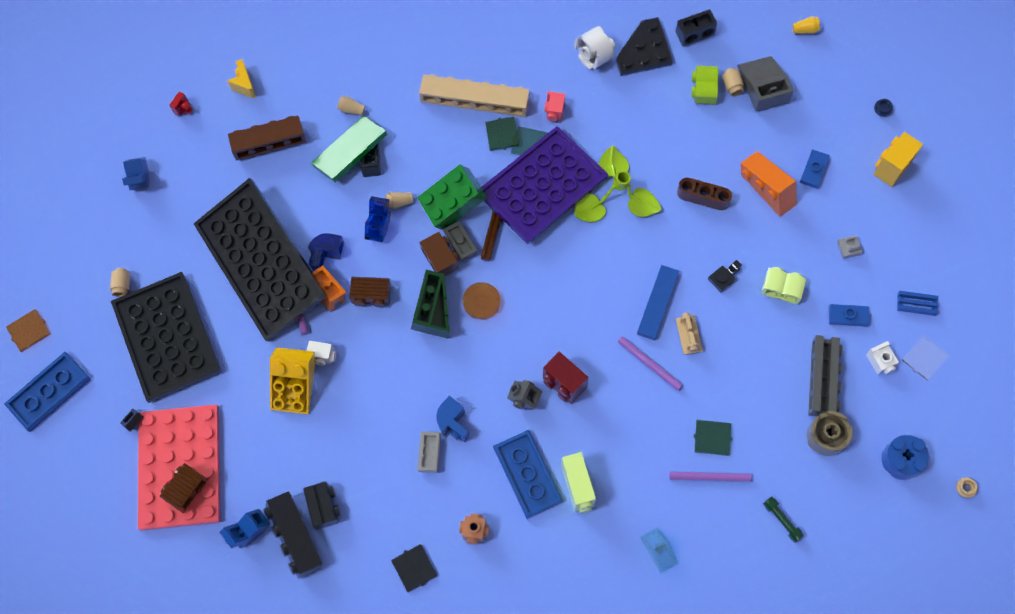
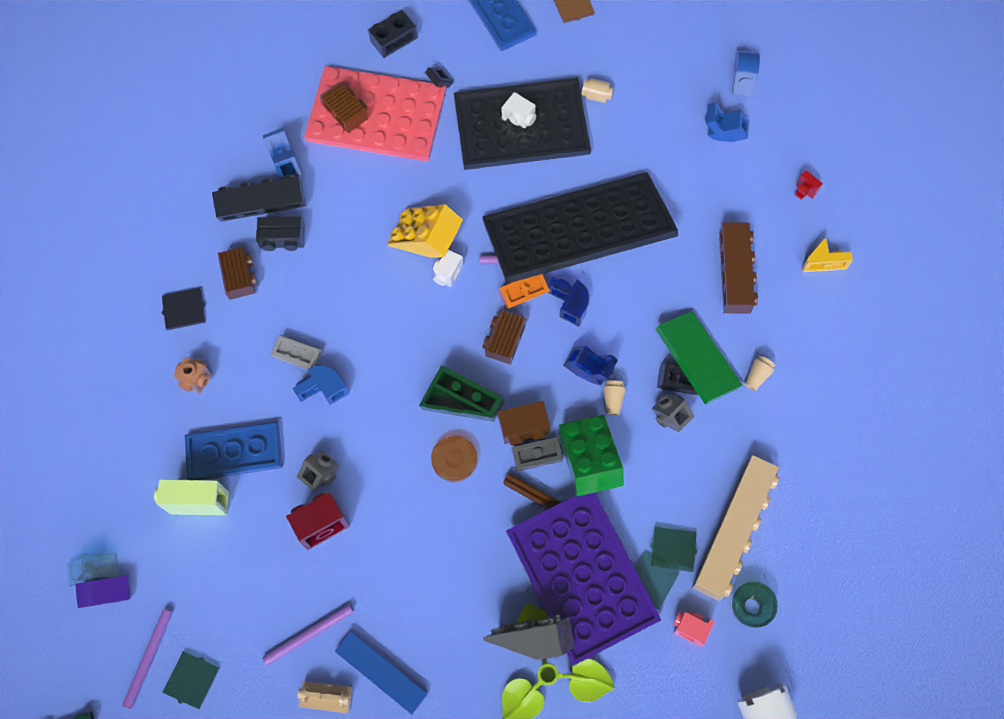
camera: 105 degrees right, 0 degrees up
none -> dark purple slope [75,575,130,608]
none -> reddish brown brick [217,247,258,300]
none -> black brick [368,10,418,58]
none -> dark grey slope [483,614,575,660]
none -> white brick [502,92,536,128]
none -> dark grey brick [652,393,695,432]
none -> piece [731,582,778,628]
none -> brick [732,50,760,96]

